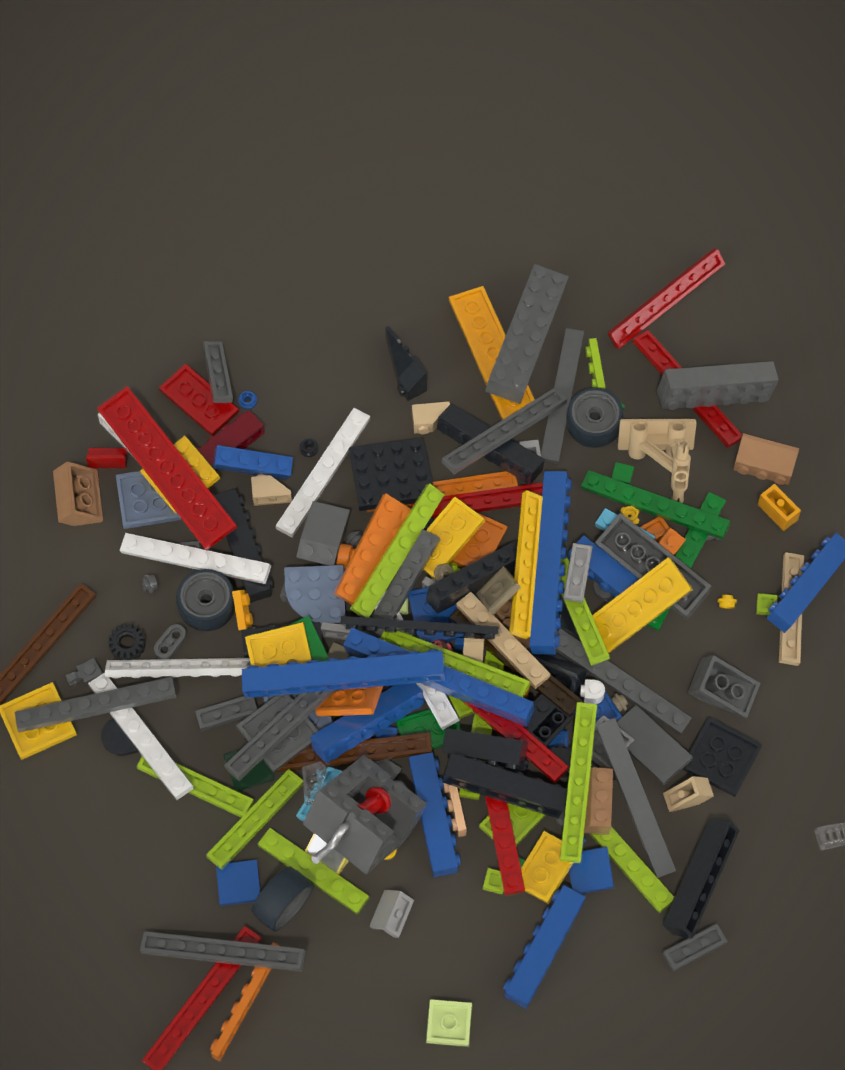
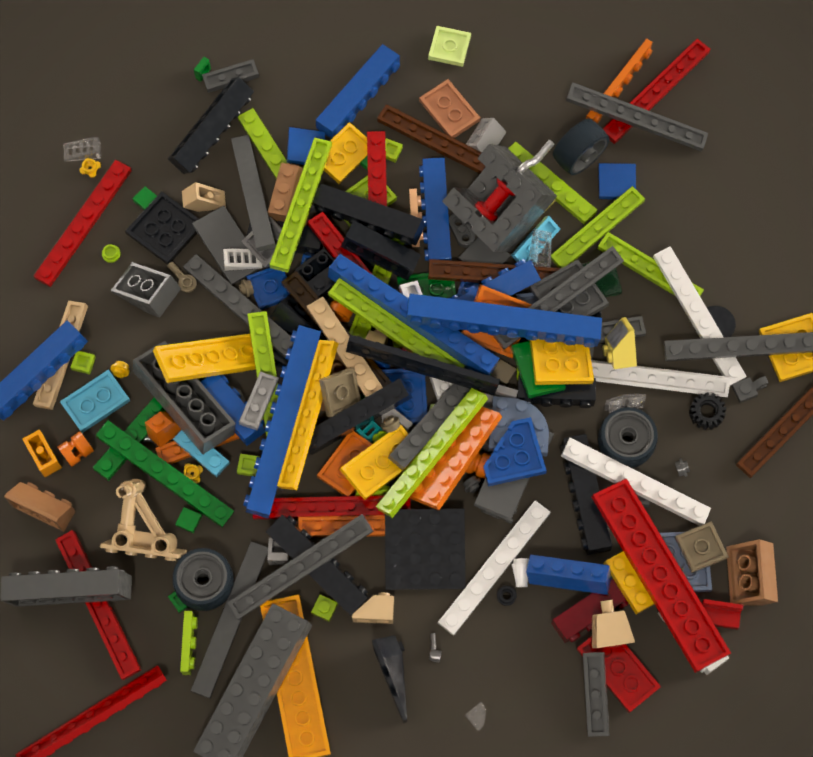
camera: 170 degrees left, 5 degrees up
dark grey plate [154,624,186,659] -> none
light orange plate [232,590,253,630] -> none
blue plate [238,391,257,409] -> none
tan slope [251,474,292,506] -> none
white plate [580,679,605,704] -> none
none -> red plate [34,160,132,287]
none -> orange wheel [57,431,94,467]
none -> medium azure plate [60,369,130,433]
none -> yellow plate [79,158,101,178]
none -> lime plate [102,244,121,263]
none -> green tile [132,186,157,210]
none -> dark tan plate [167,262,197,293]
none -> green tile [194,57,211,81]
none -> white slope [223,249,262,271]
none -> lime plate [237,454,260,476]
none -> lime plate [311,595,338,622]
none -> reddish brown plate [377,104,486,174]
none -> nougat plate [419,79,480,138]
none -> flat silver hand [429,633,442,663]
none -> clear tile [465,702,486,732]
none -> blue plate [483,417,547,487]
none -> white cone [511,558,529,587]
none -> tan torso [592,600,635,648]
none -> light yellow slope [602,317,637,369]
none -> clear slope [604,394,646,413]
none -> dark tan tile [675,521,729,573]

